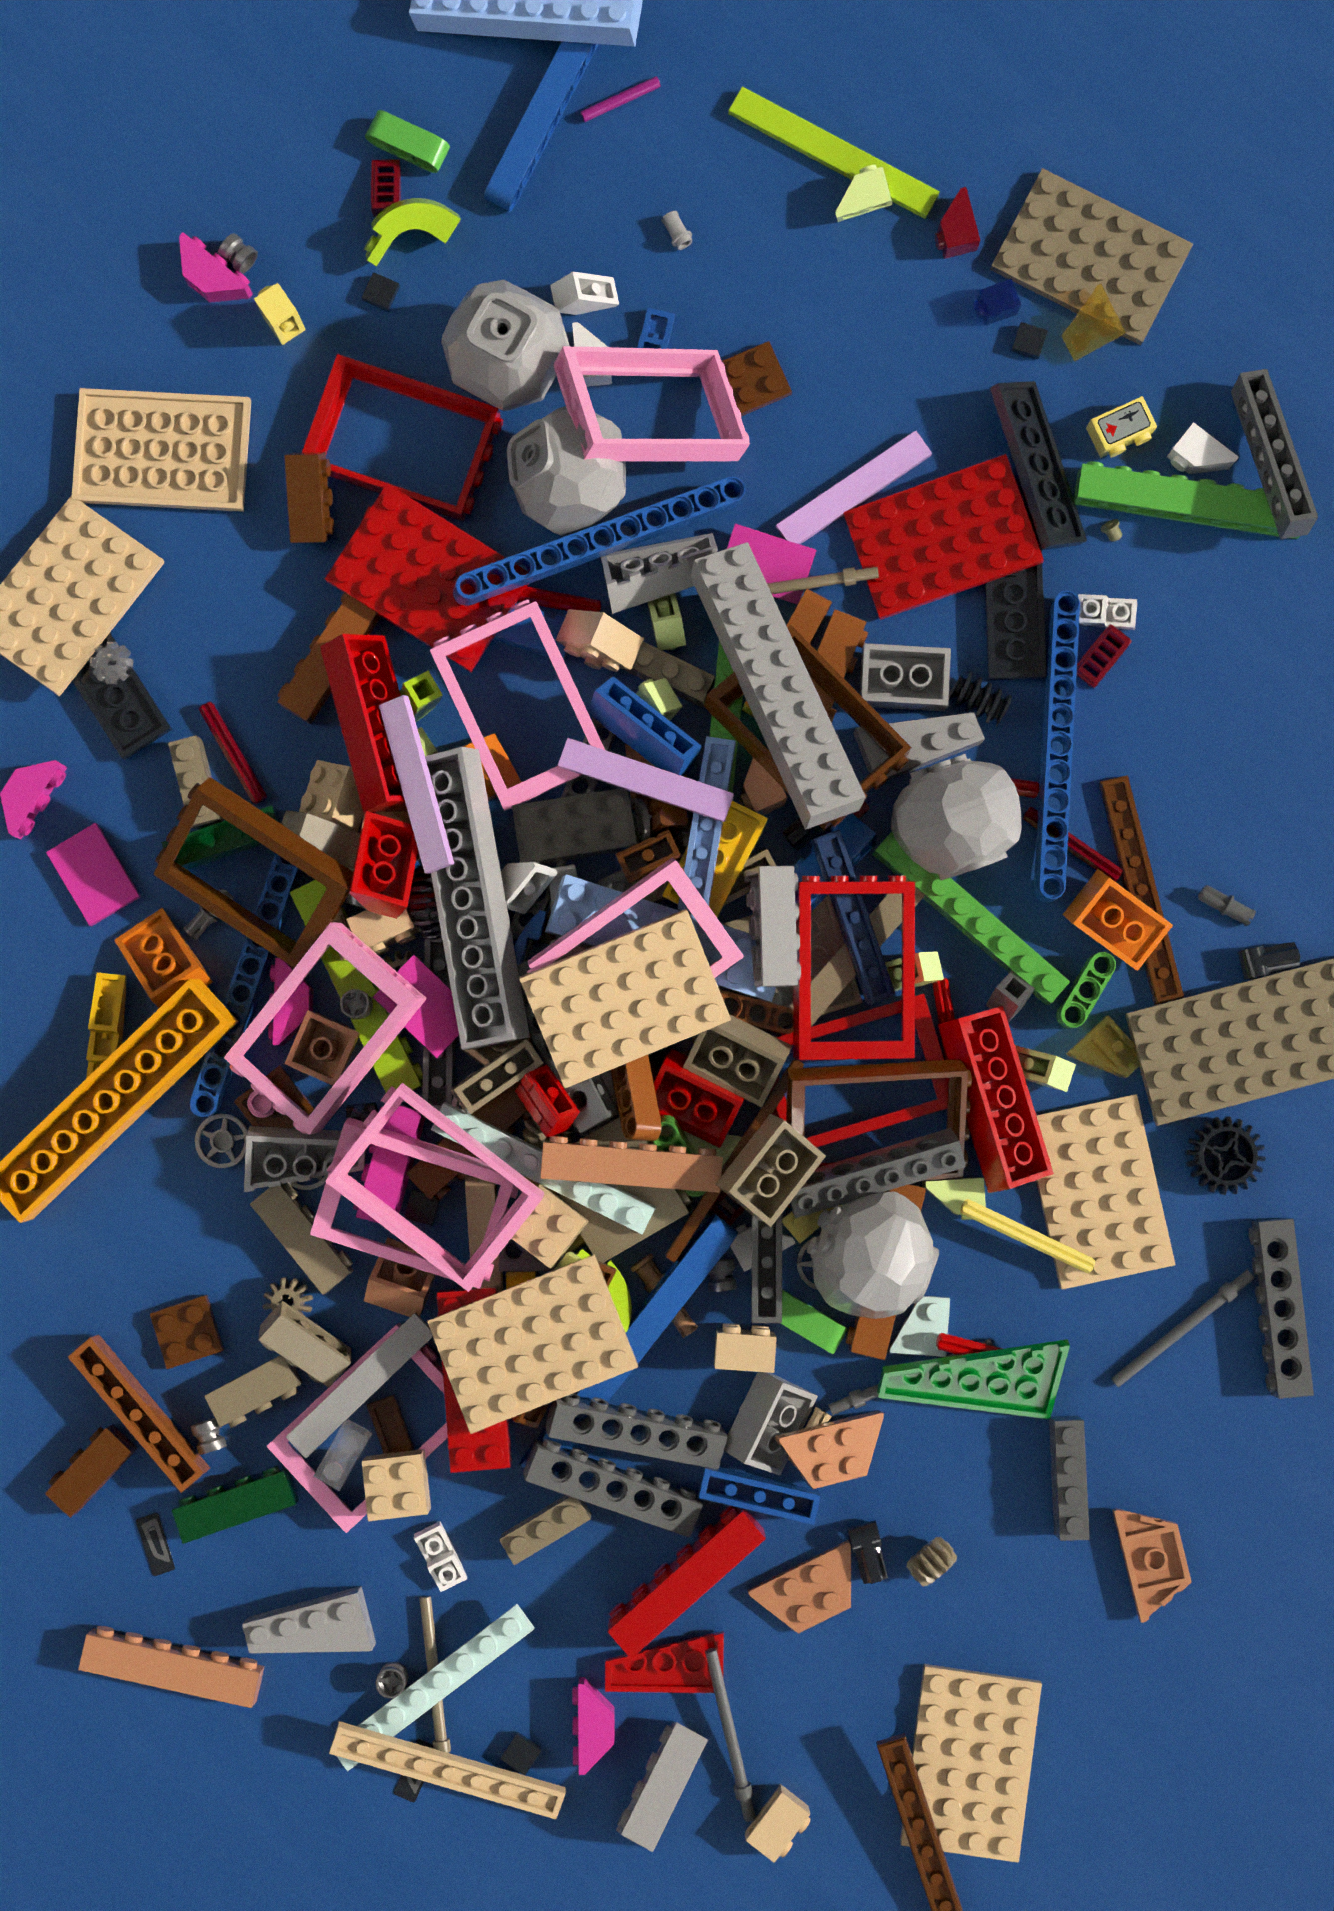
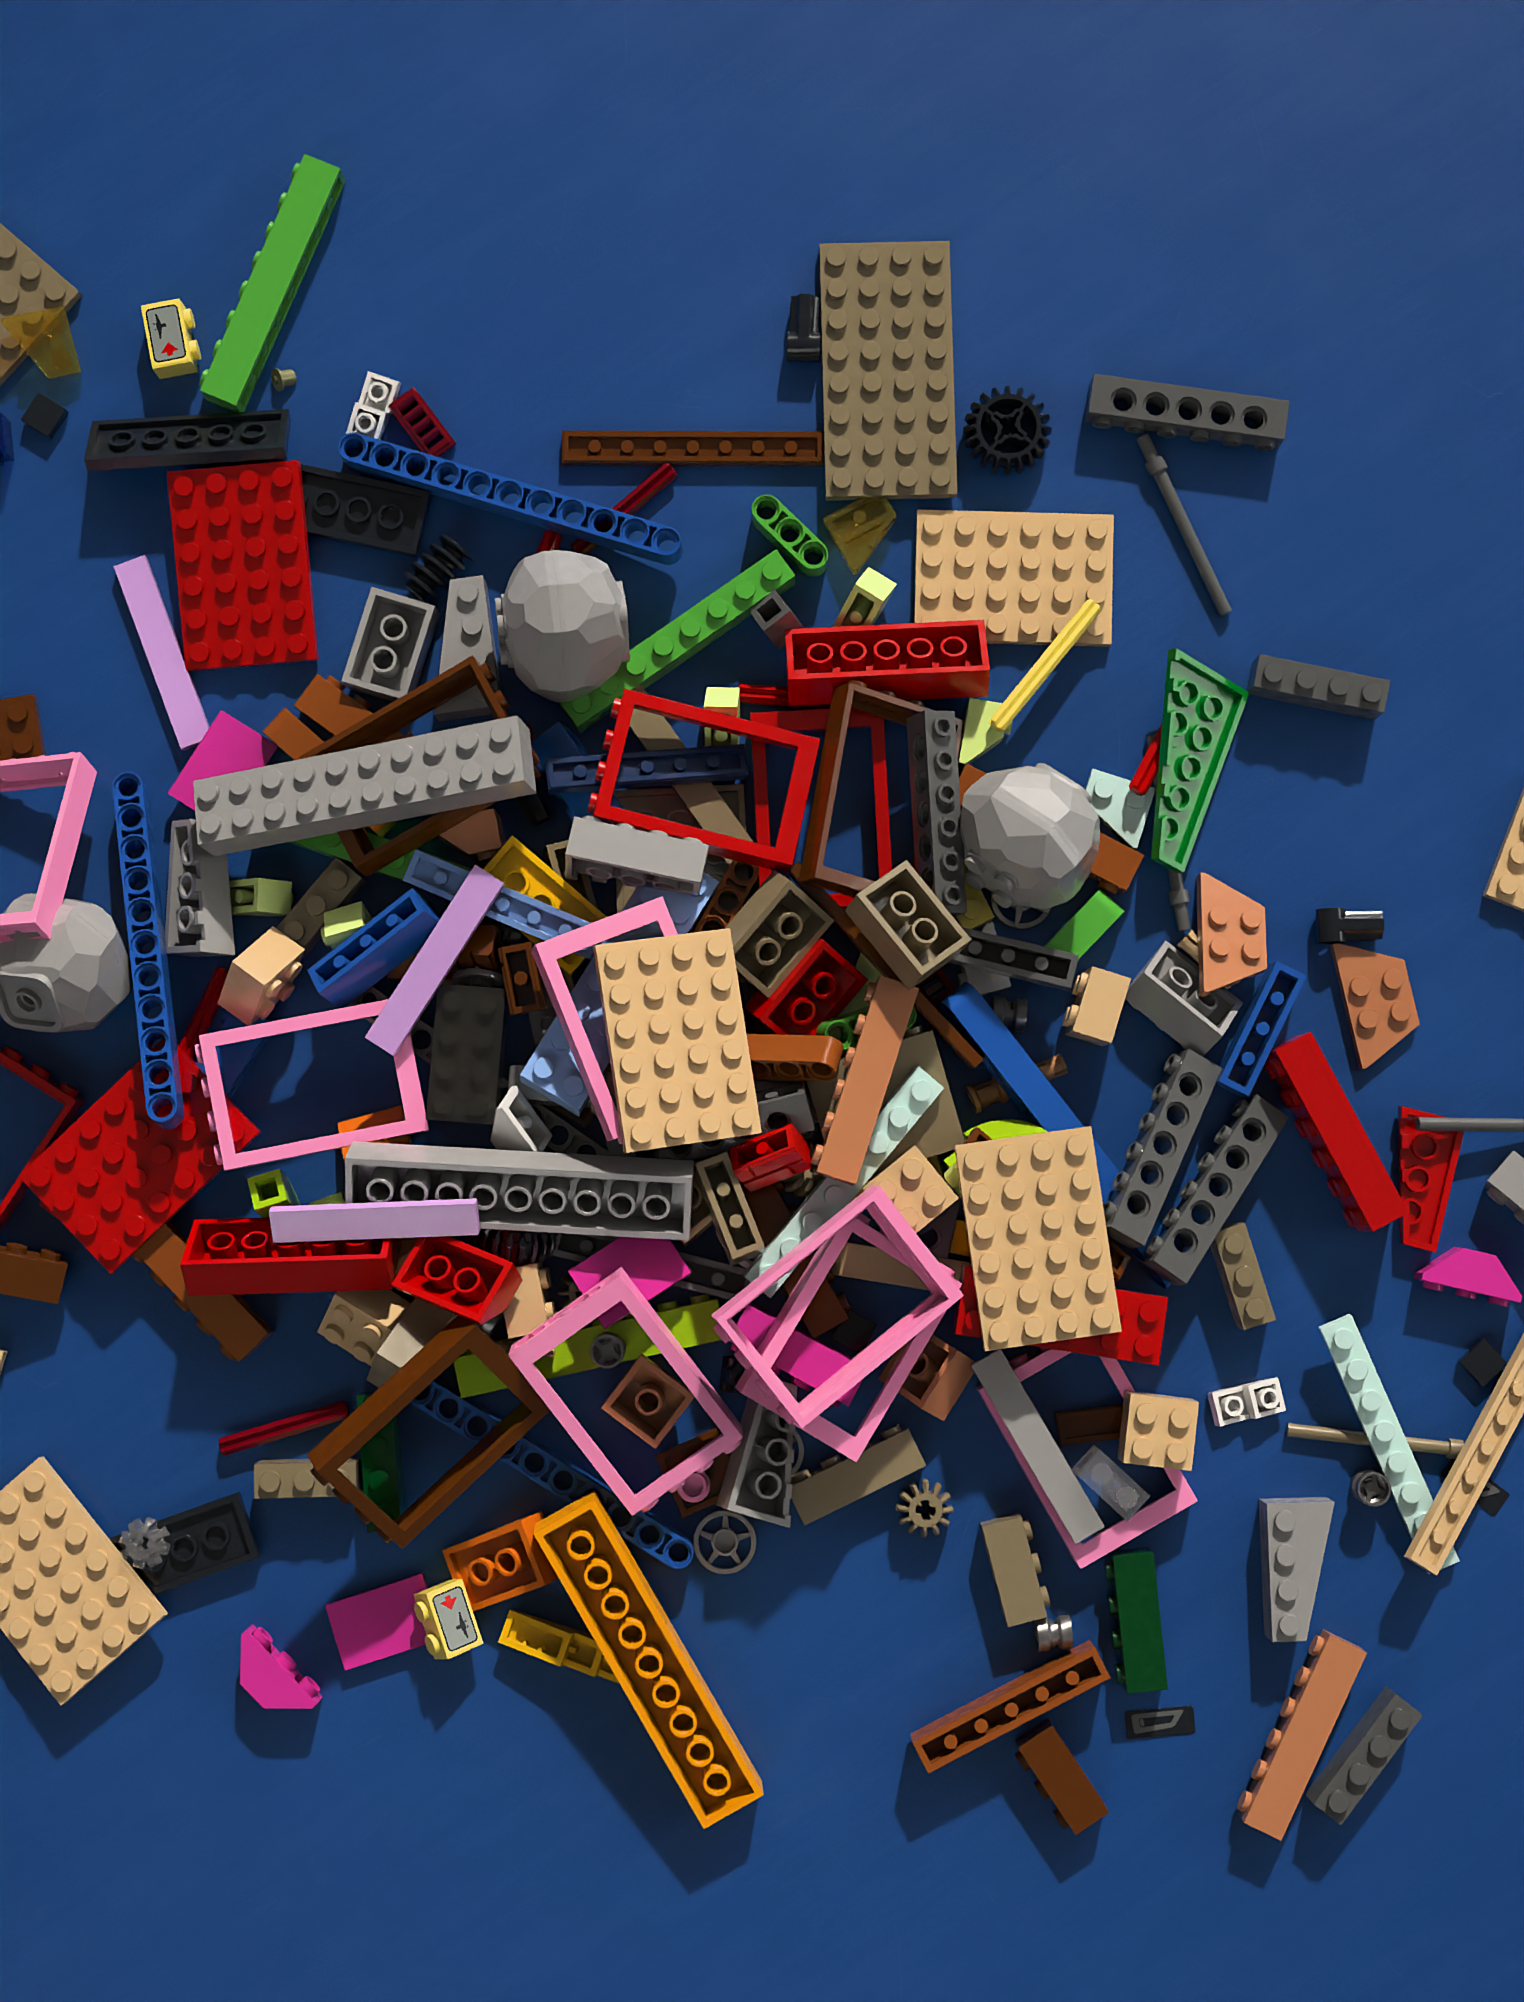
camera: 80 degrees left, 0 degrees up
reddish brown plate [150,1295,225,1369] -> none
dark grey axle [183,888,233,940] -> none
dark tan brick [259,1301,352,1387] -> none
dark pink slope [268,958,314,1046] -> none
blue slope [514,910,547,966] -> none
dark tan bar [767,567,879,594] -> none
dark tan gear [906,1537,957,1586] -> none
orange slope [1062,869,1173,971] -> none
nougat wing [1112,1508,1192,1623] -> none
white slope [1167,422,1239,474] -> none
dark grey axle [1198,885,1256,927] -> none
dark grey brick [1231,369,1318,540] -> none
none -> brick [413,1579,483,1659]
none -> dark grey brick [1305,1686,1423,1825]

